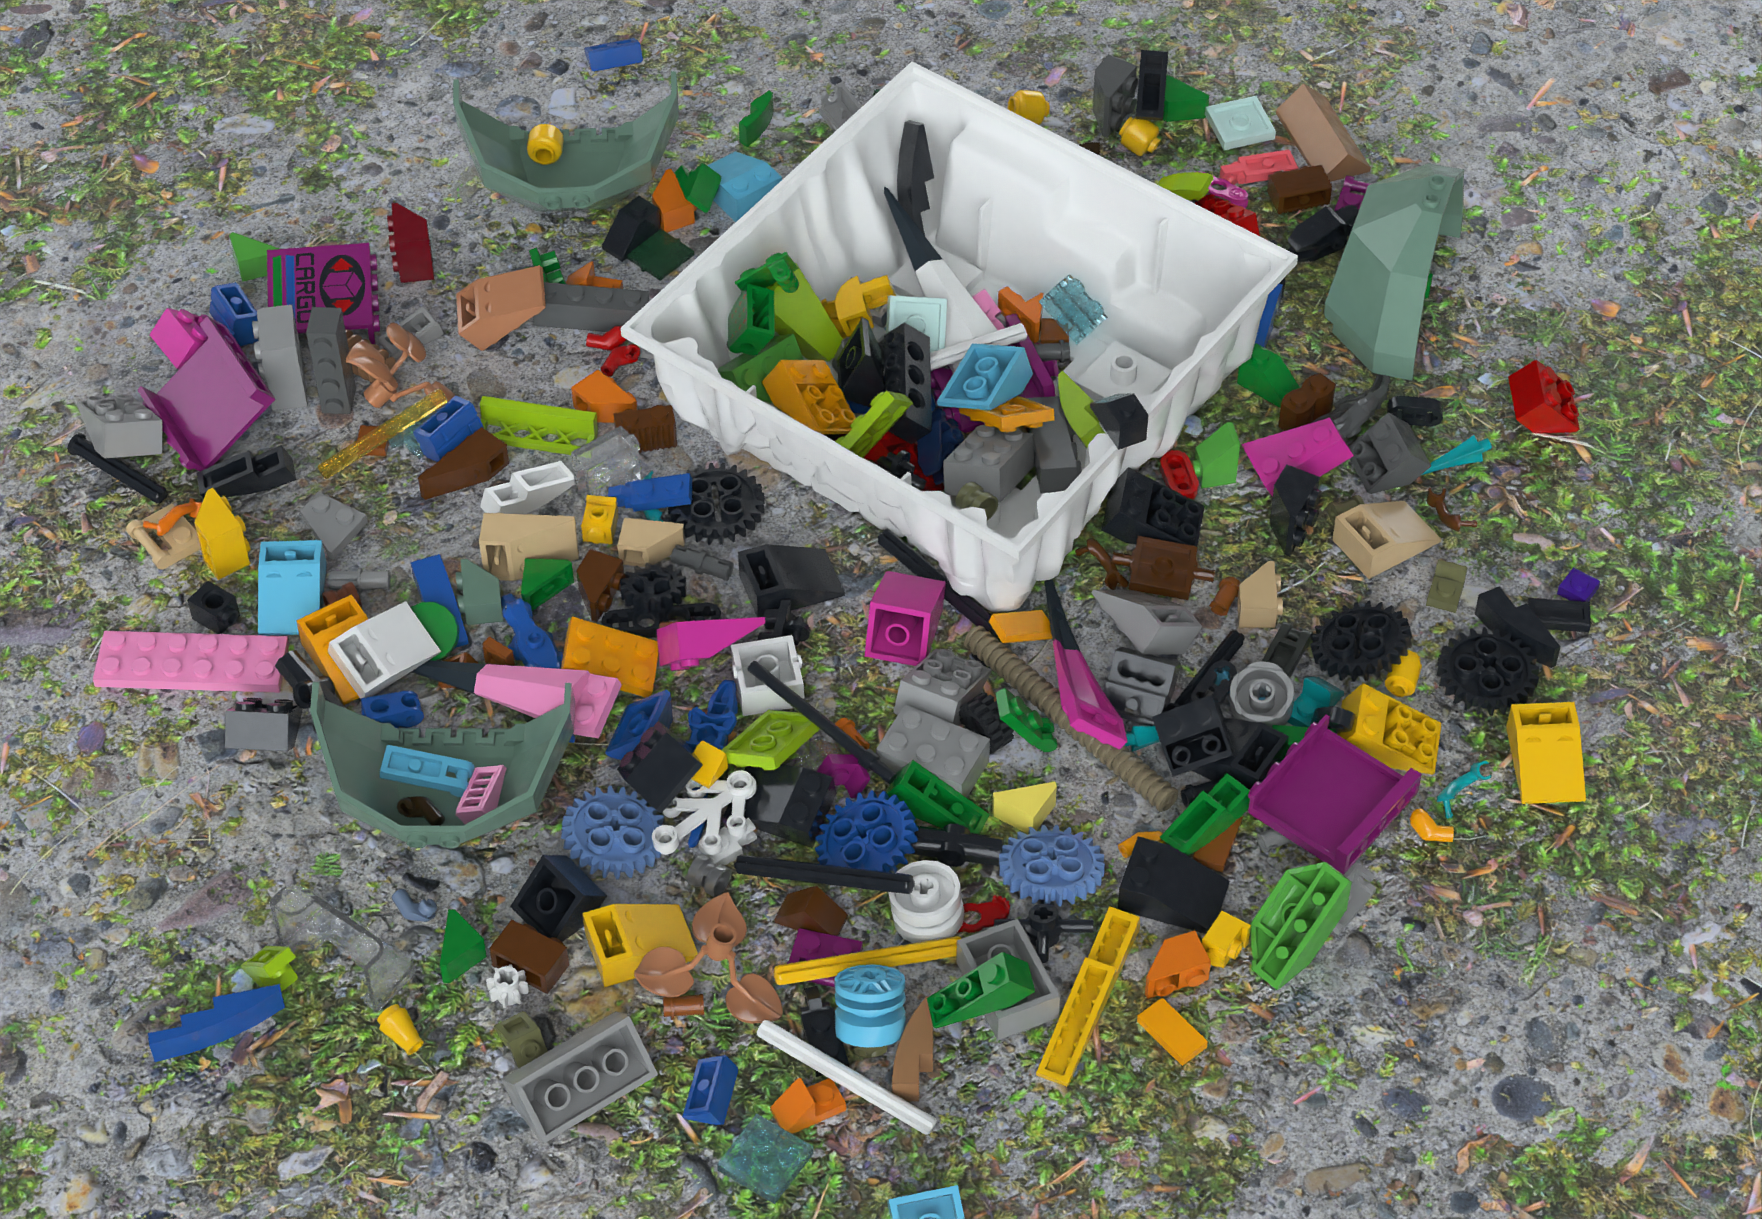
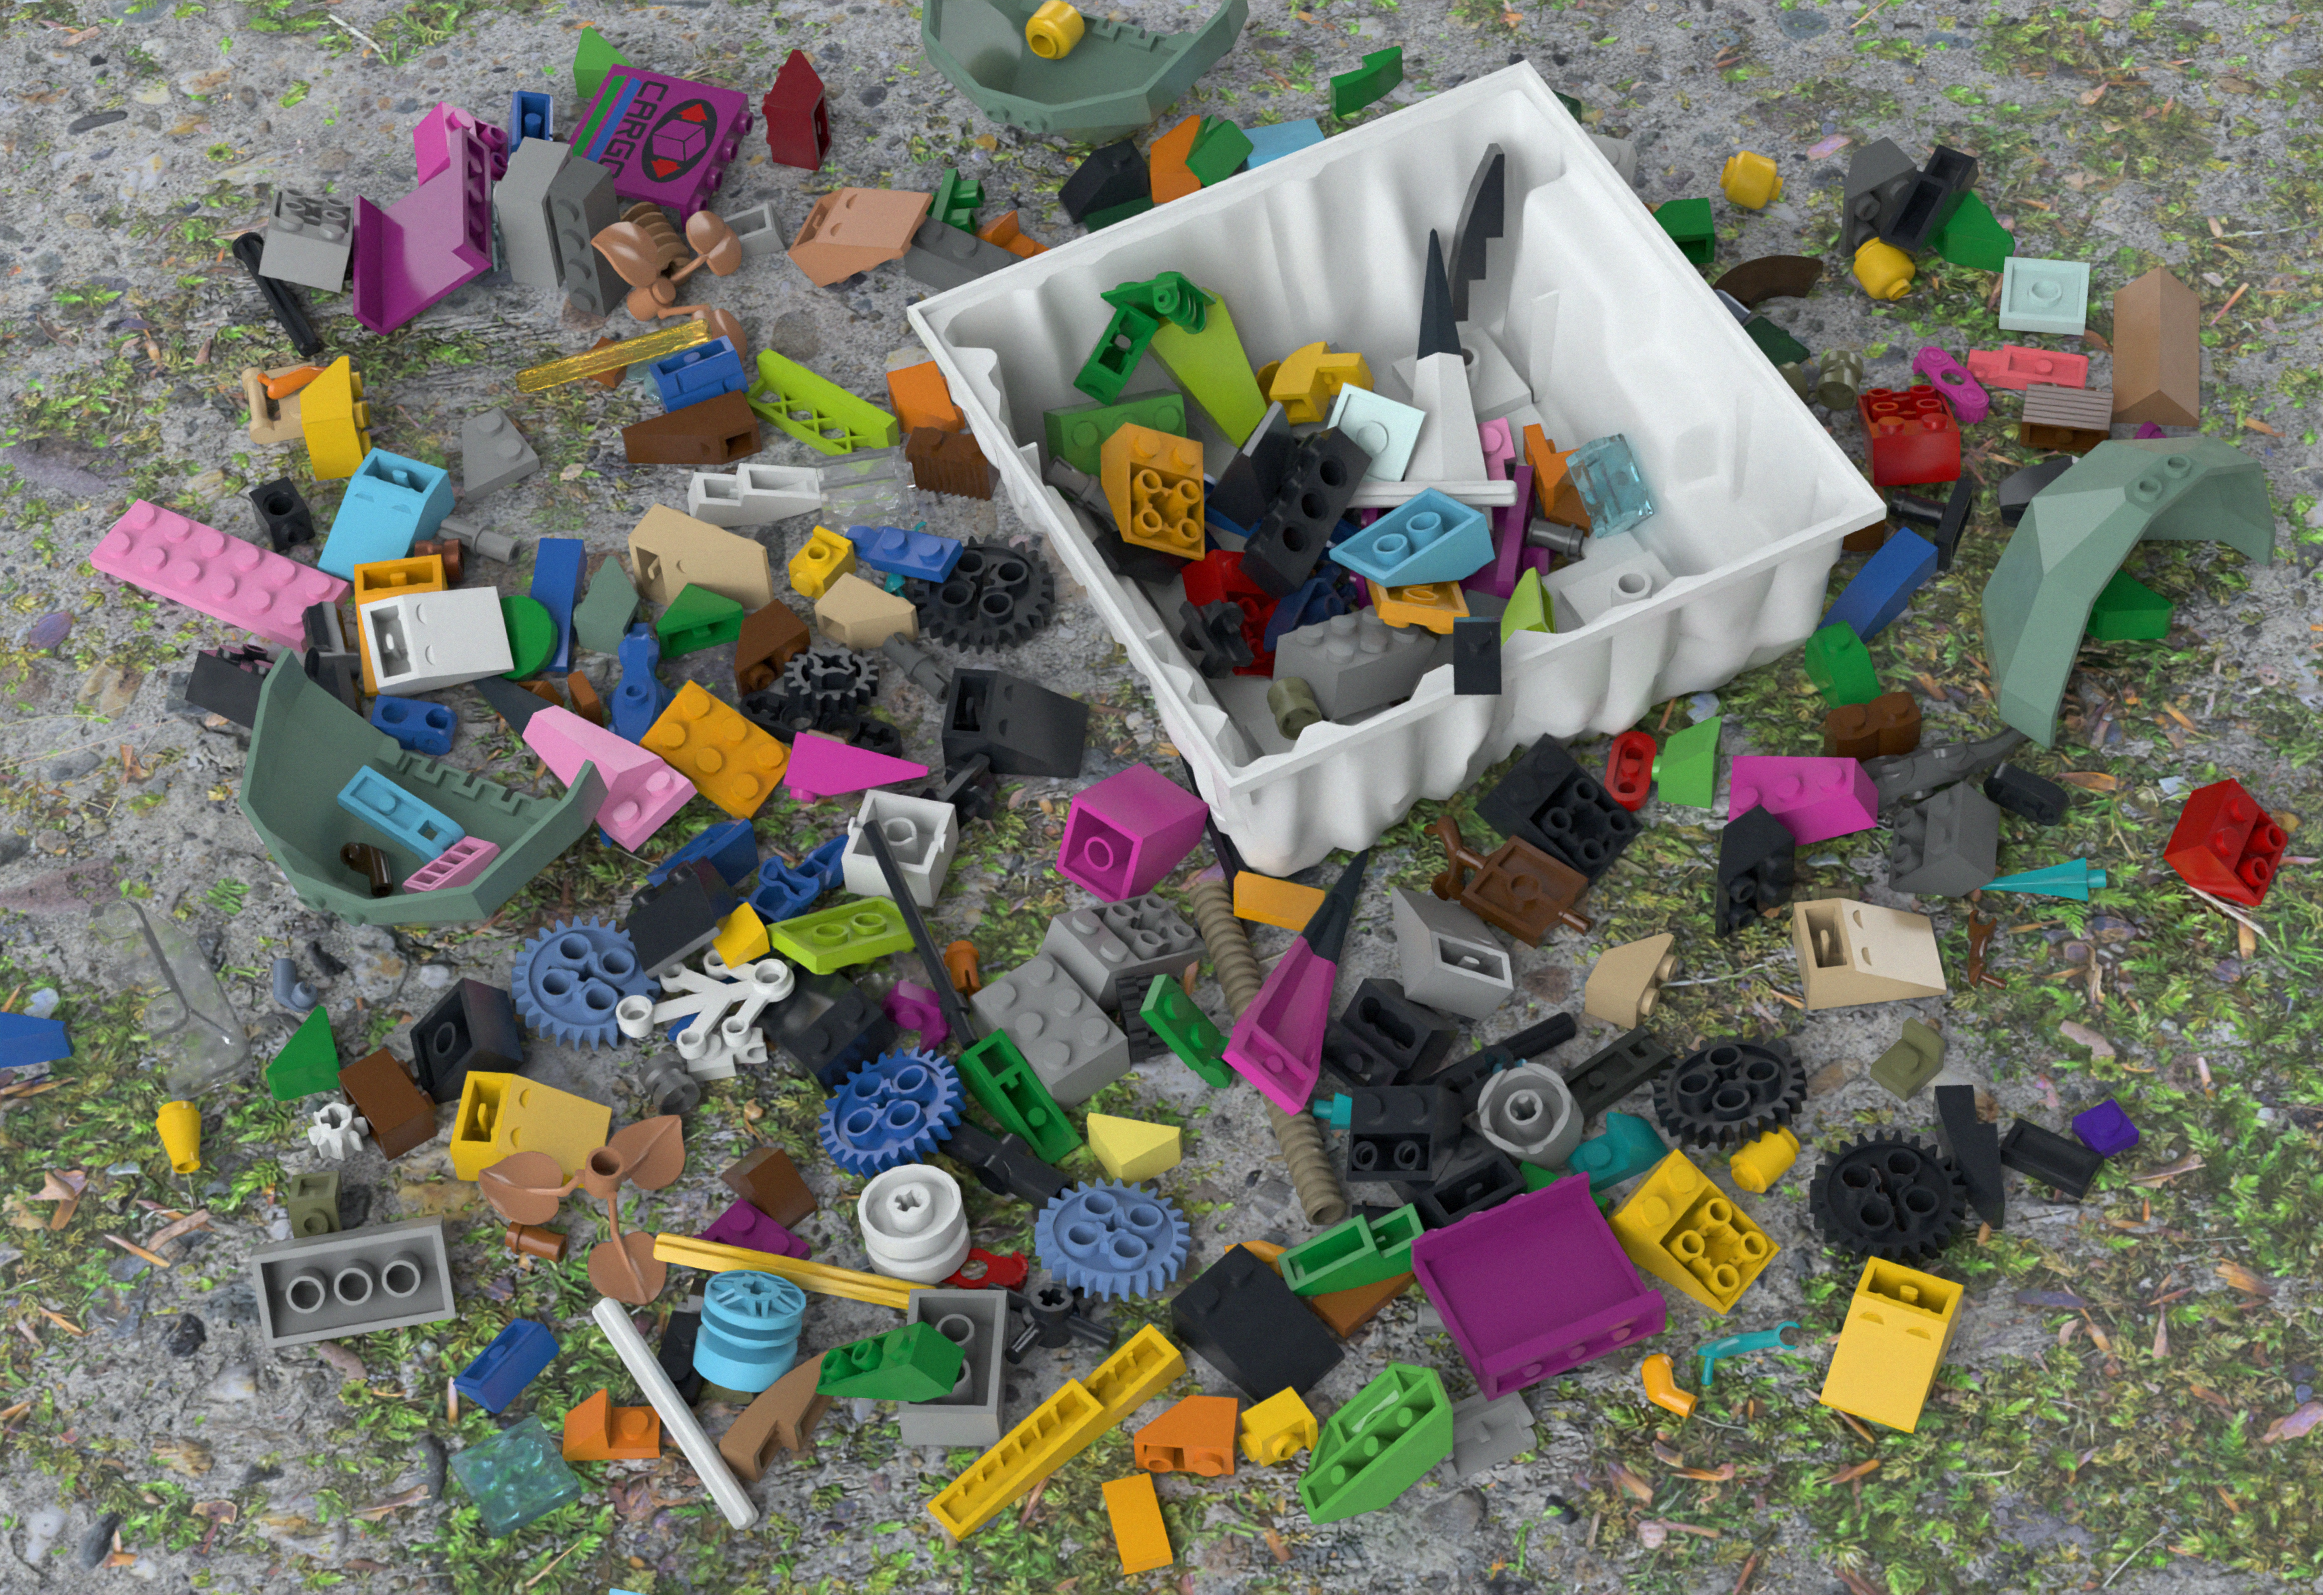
camera: 30 degrees right, 0 degrees up
black slope [196,445,296,498] -> none
lime slope [240,946,298,991] -> none
black axle [734,855,915,894] -> none
lime plate [835,391,913,458] -> none
lime slope [1157,172,1214,201] -> none
dark orange pin [1209,576,1241,616] -> none
black beam [1310,706,1356,733] -> none

